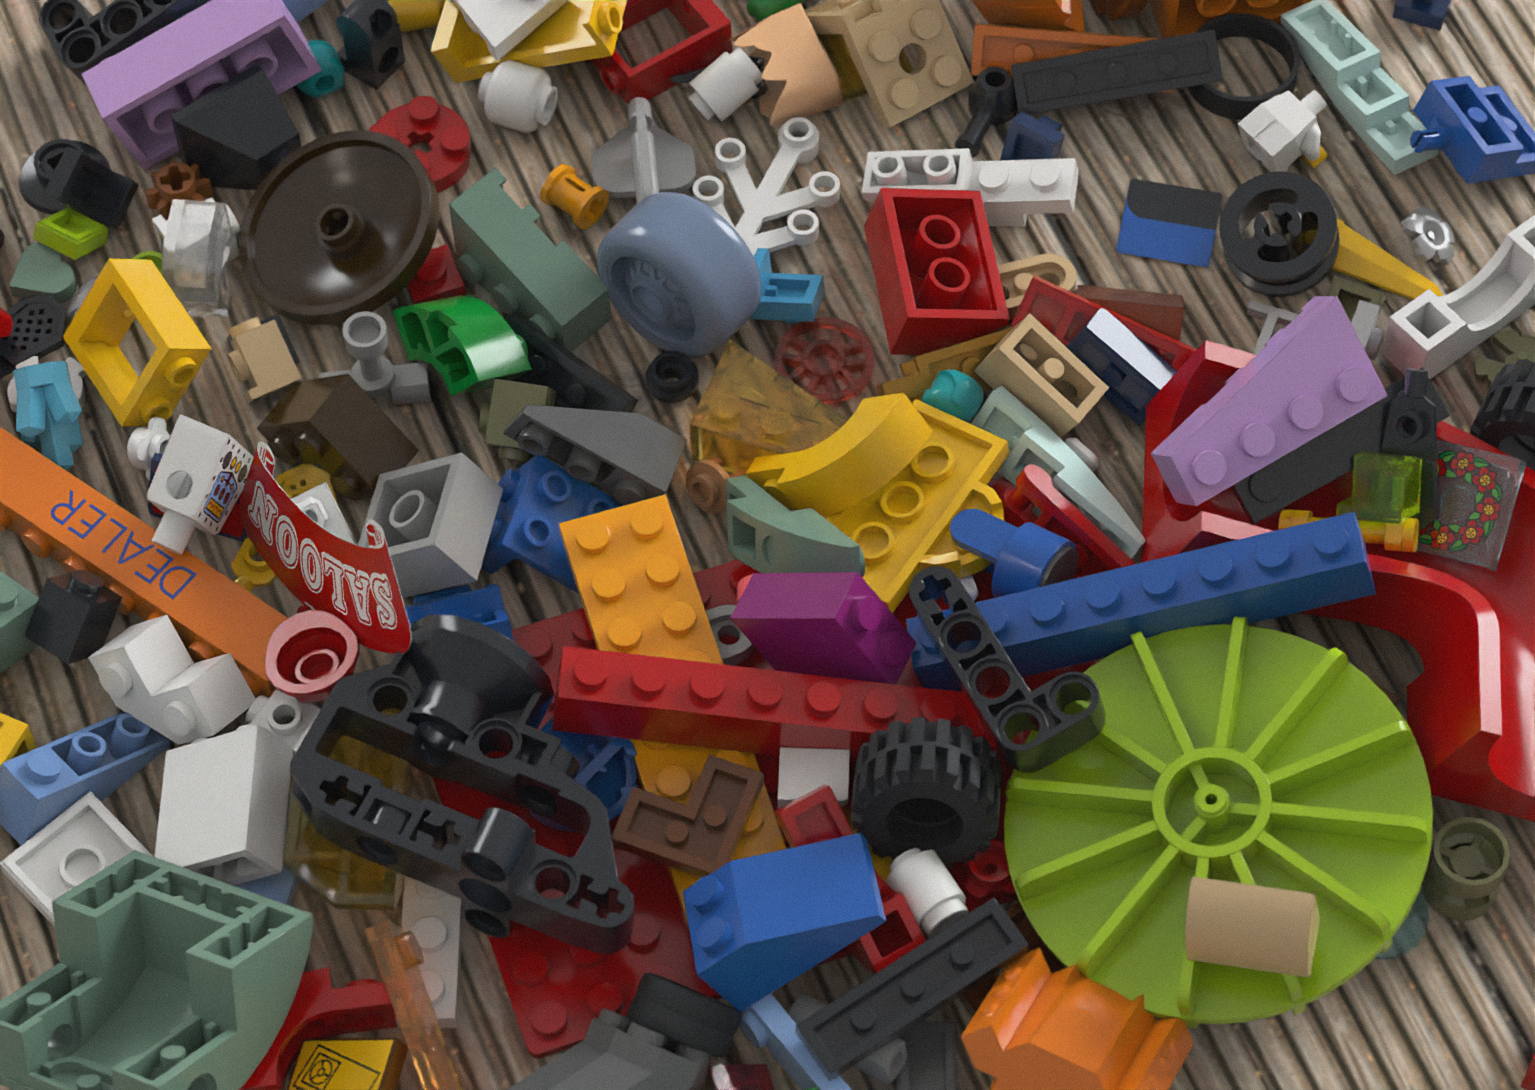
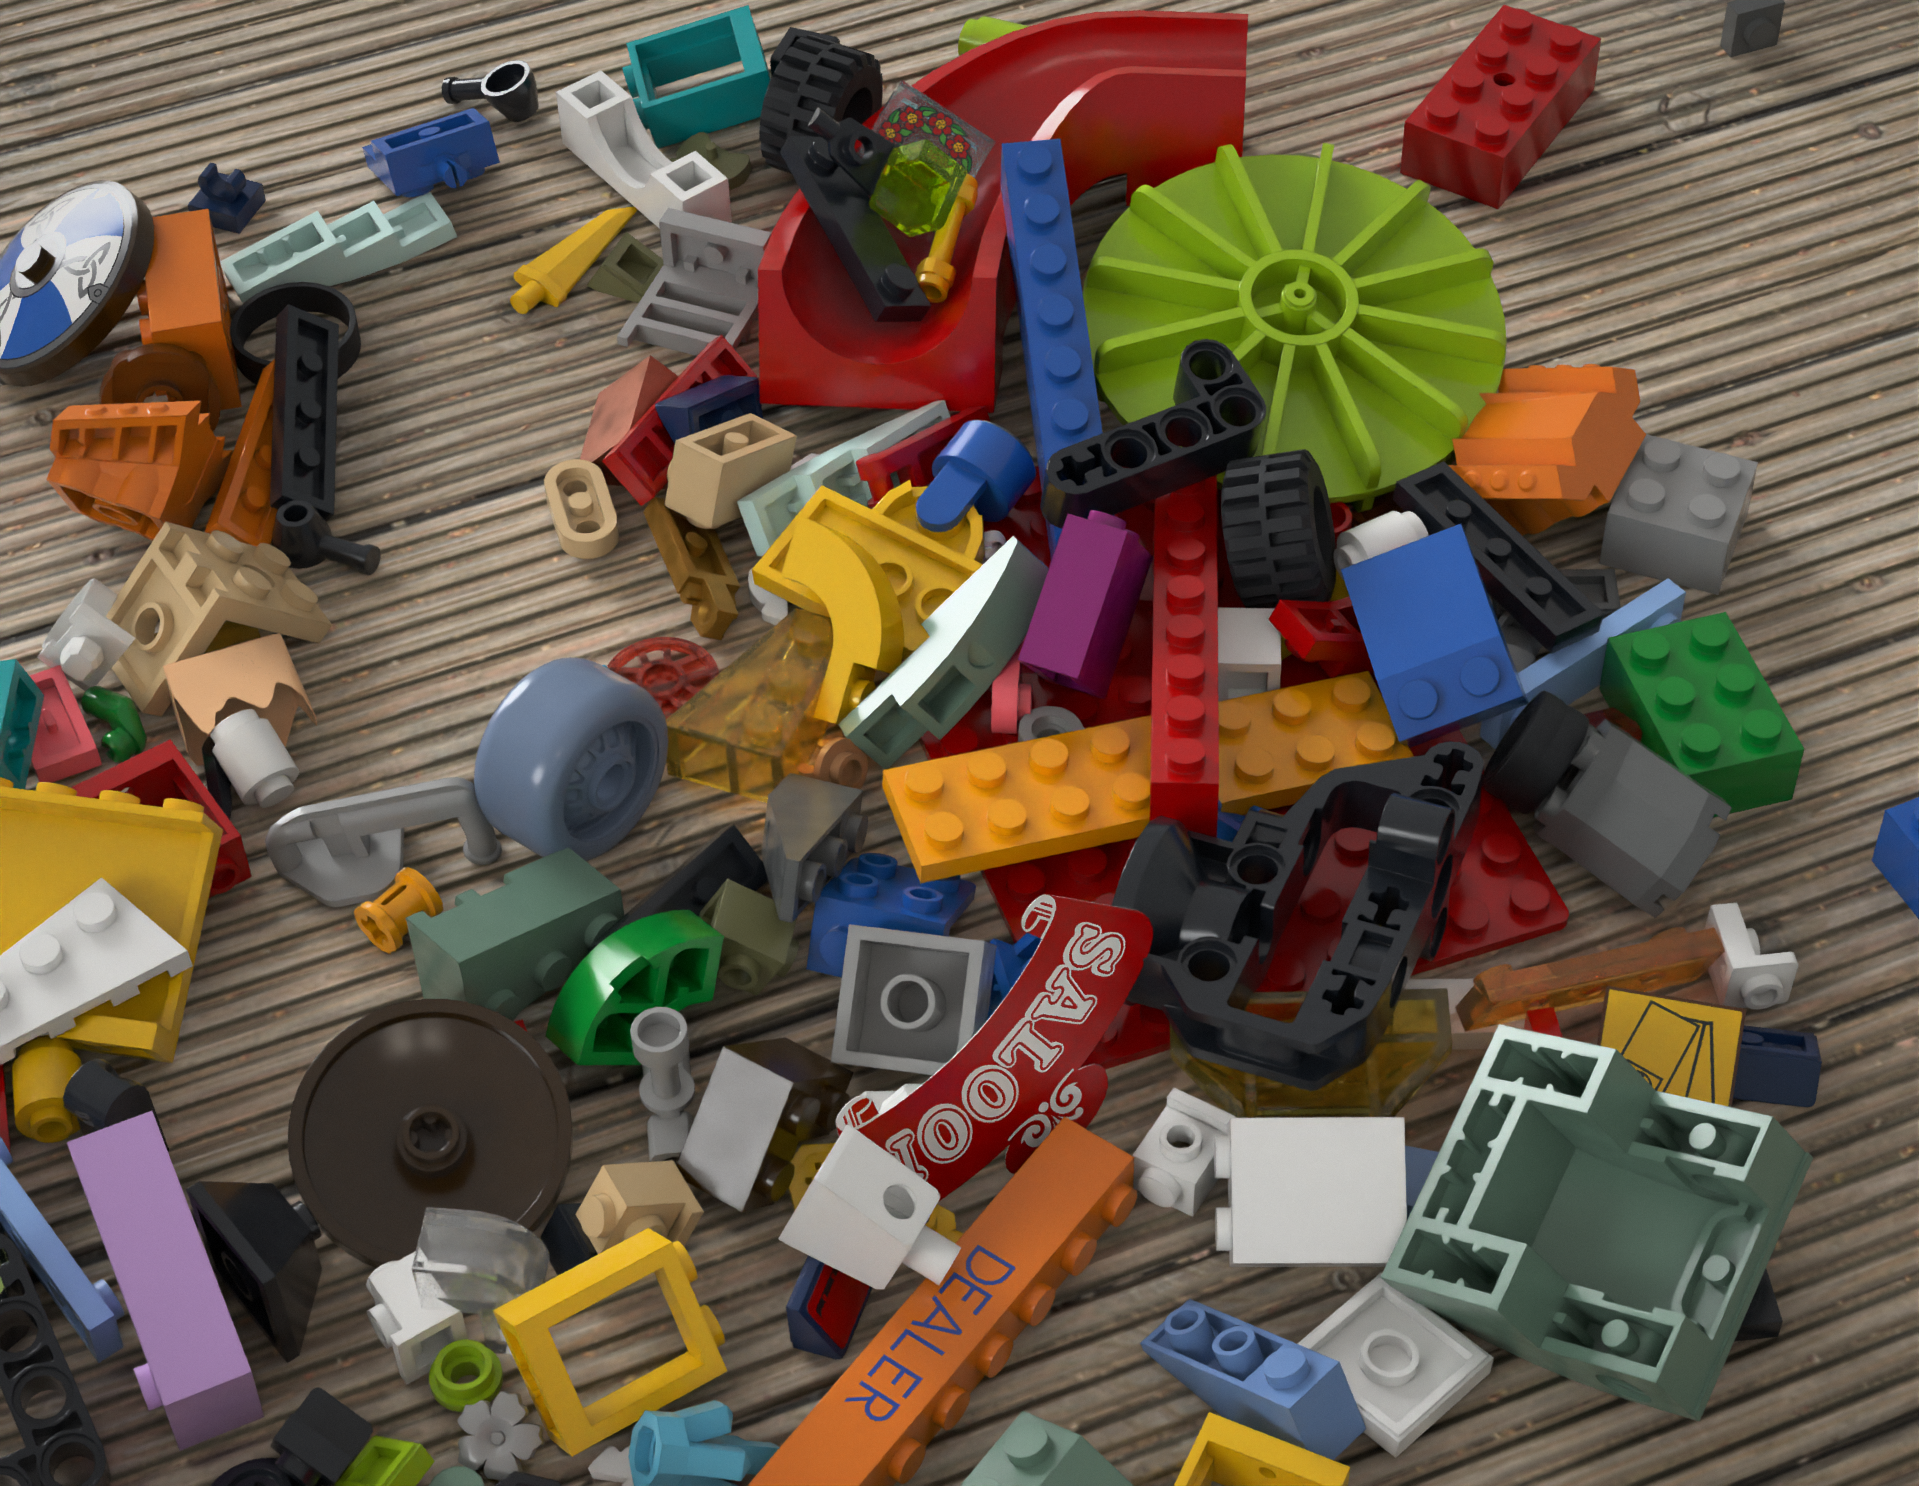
camera: 90 degrees left, 10 degrees down
black brick [25,570,122,664] -> none
white brick [88,615,256,745] -> none
white plate [127,417,171,481] -> none
dark orange gear [145,161,213,221] -> none
piece [265,610,360,704] -> none
red plate [369,95,472,193] -> none
white head [478,60,558,133] -> none
reddish brown plate [611,755,764,878] -> none
black plate [645,351,699,403] -> none
white plant [693,117,840,257] -> none
white slope [861,149,1079,227] -> none
red slope [864,188,1010,355] -> none
teal piece [921,369,984,423] -> none
dark blue tile [1000,112,1065,161] -> none
sticker [1116,179,1222,267] -> none
lavender wedge [1151,296,1388,506] -> none
tan brick [1185,877,1320,978] -> none
black wheel [1219,172,1340,297] -> none
white piece [1238,90,1327,172] -> none
light grey plant [1401,206,1455,266] -> none

